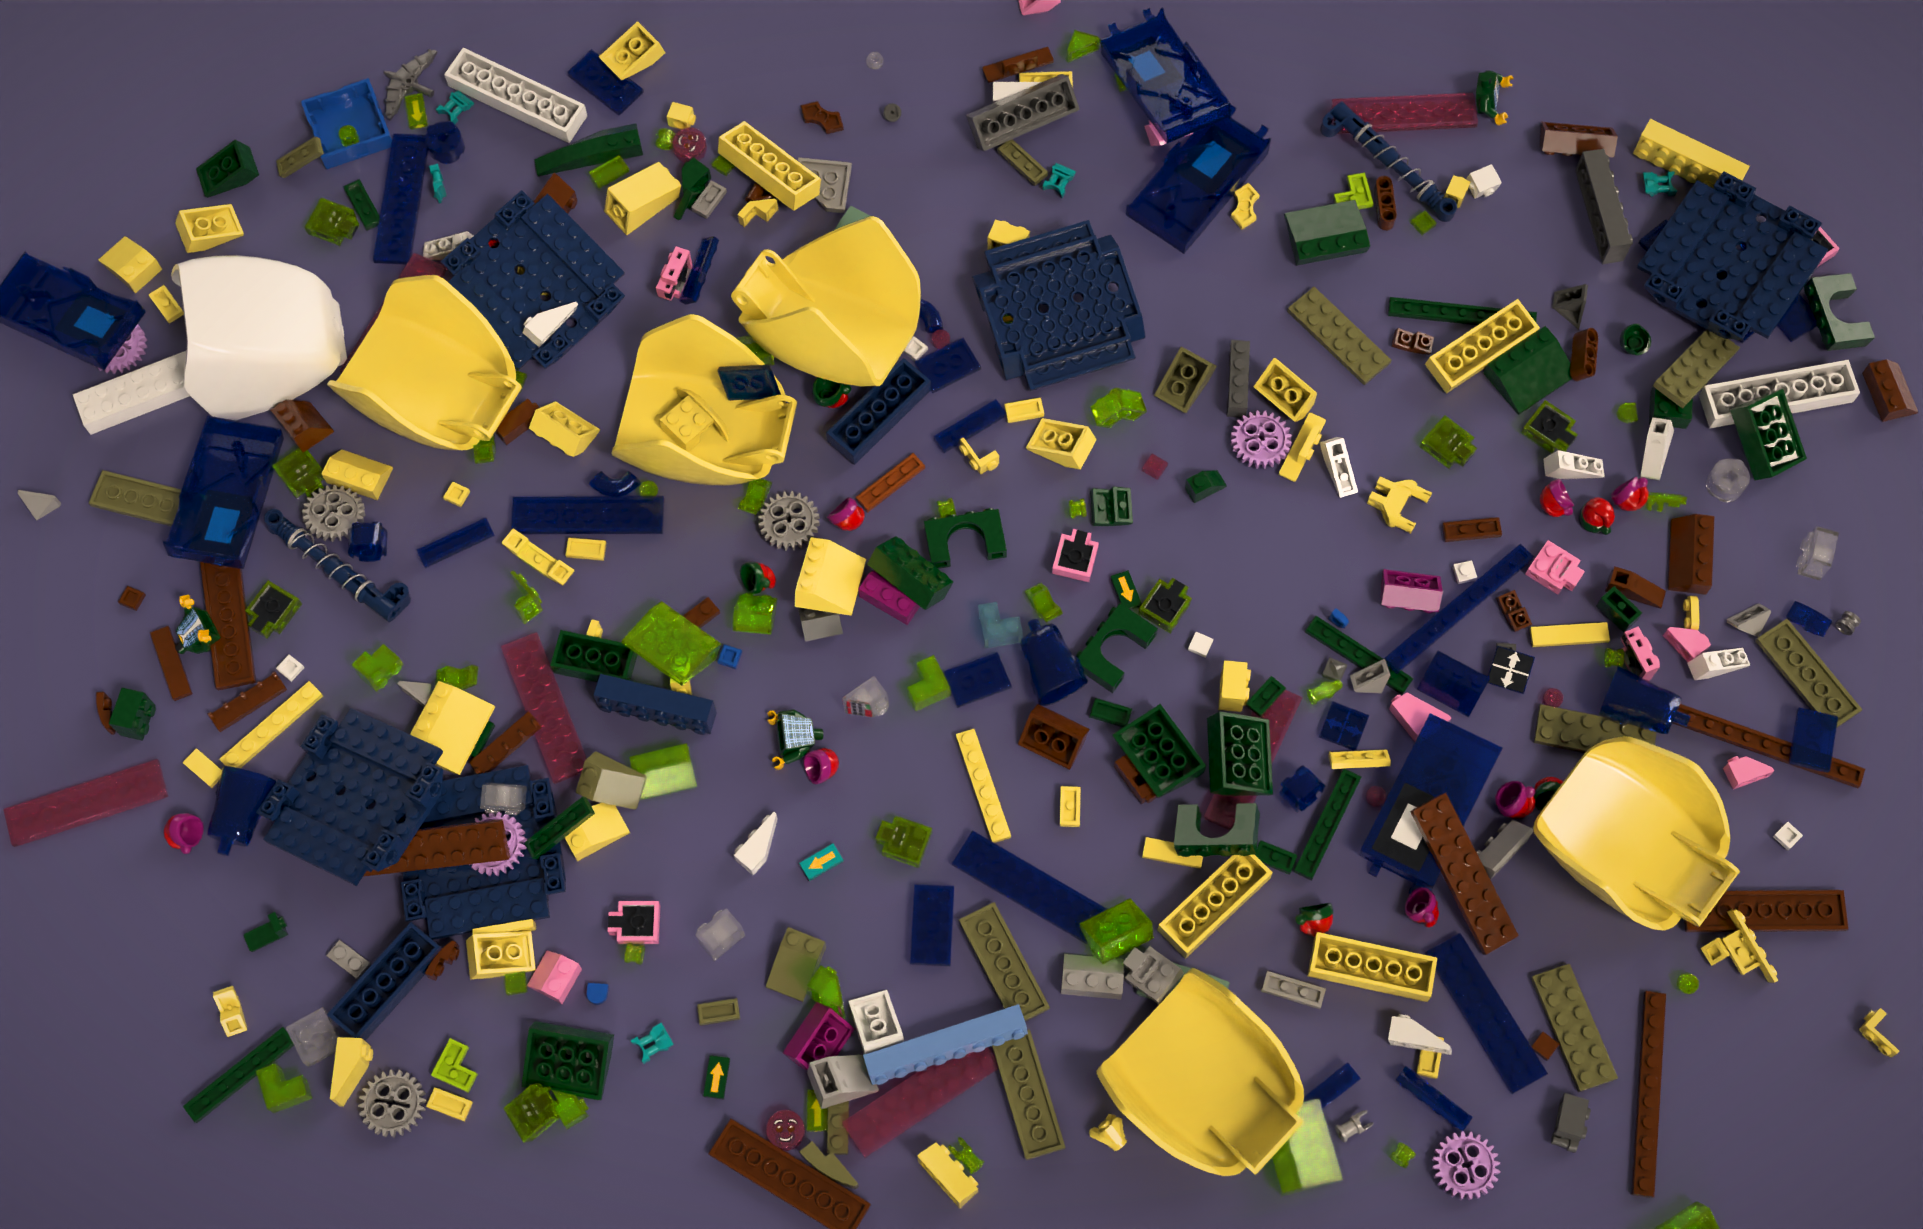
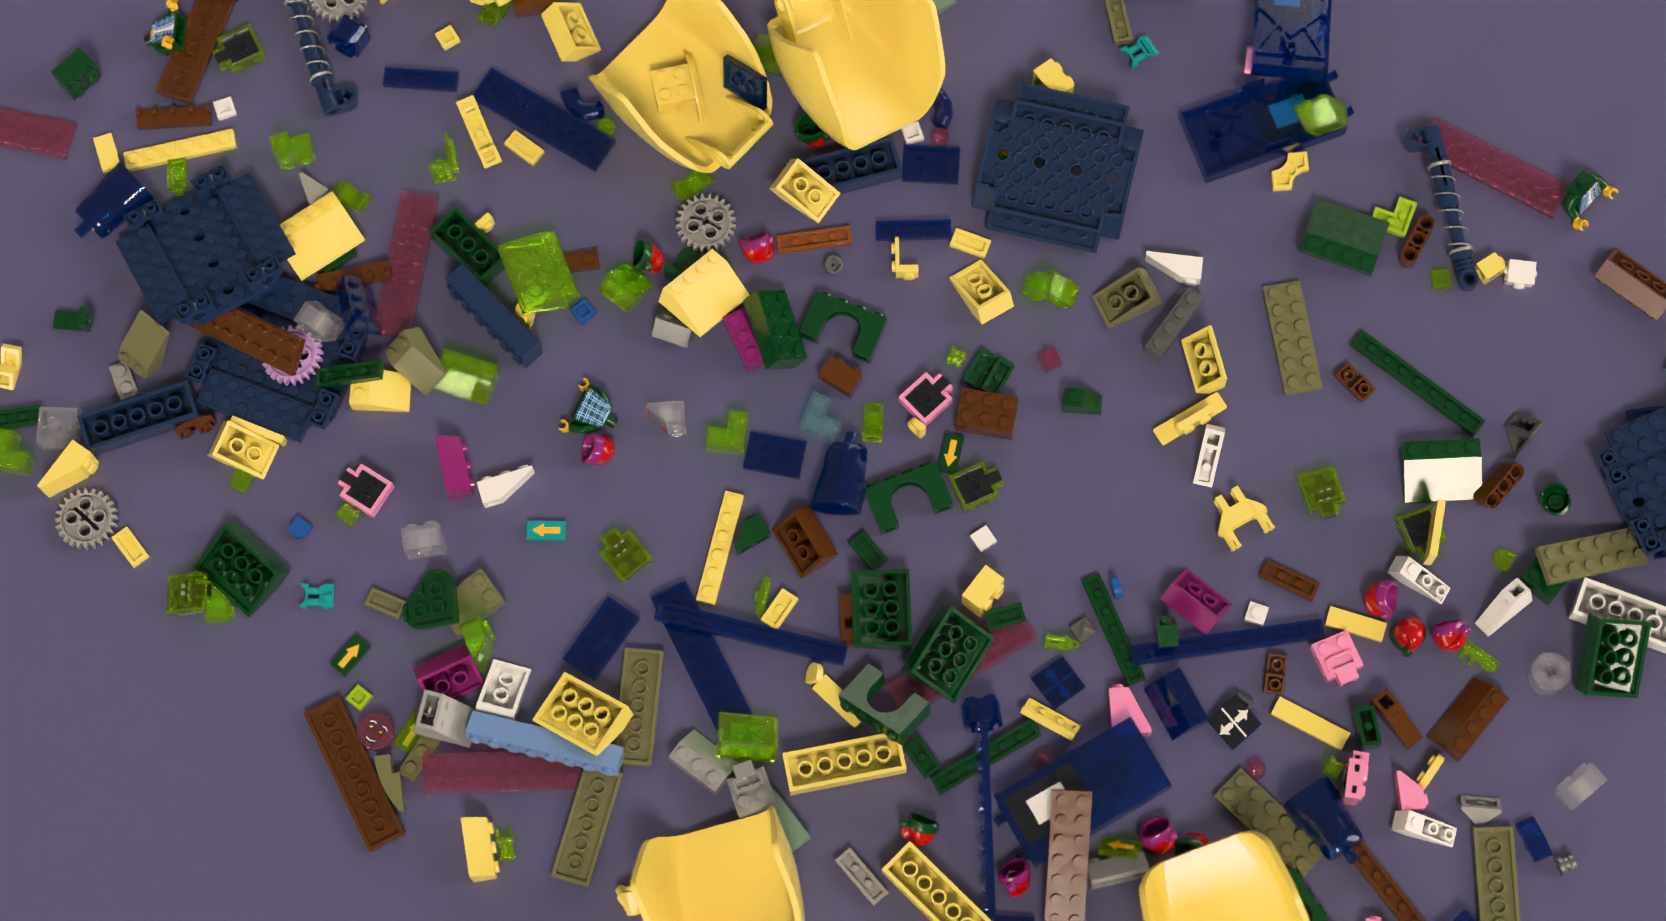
camera: 35 degrees right, 5 degrees up
reddish brown slope [96,692,116,735] -> none
reddish brown tile [150,626,193,701] -> none
magenta piece [164,813,204,854] -> none
lime plate [431,1038,478,1093] -> none
bright pink slope [527,951,582,1004] -> none
clear neon green wheel [937,498,956,518] -> none
lavender gear [1231,410,1292,469] -> none
light grey slope [1350,659,1390,693] -> none
light yellow brick [1425,299,1540,394] -> none
dark grey brick [1575,149,1633,264] -> none
none -> olive slope [118,310,170,380]
none -> clear neon green plate [167,157,188,196]
none -> clear blue slope [336,275,382,335]
none -> lime tile [345,684,373,712]
none -> dark green plate [402,569,460,630]
none -> magenta slope [435,436,476,501]
none -> light yellow slope [532,672,633,756]
none -> clear blue plate [654,600,848,666]
none -> dark green bracket [663,247,702,282]
none -> dark green slope [735,513,771,556]
none -> clear neon green plate [754,576,771,619]
none -> light yellow slope [769,158,840,223]
none -> light yellow tile [805,662,823,684]
none -> reddish brown brick [818,355,863,399]
none -> dark grey tile [823,255,843,274]
none -> light yellow tile [907,417,926,438]
none -> reddish brown brick [955,388,1019,440]
none -> clear blue plate [975,718,996,919]
none -> clear neon green tile [1098,837,1143,859]
none -> white slope [1145,251,1203,286]
none -> dark green slope [1153,615,1179,648]
none -> clear neon green slope [1294,94,1349,137]
none -> light yellow tile [1324,606,1387,643]
none -> light yellow tile [1424,499,1446,566]

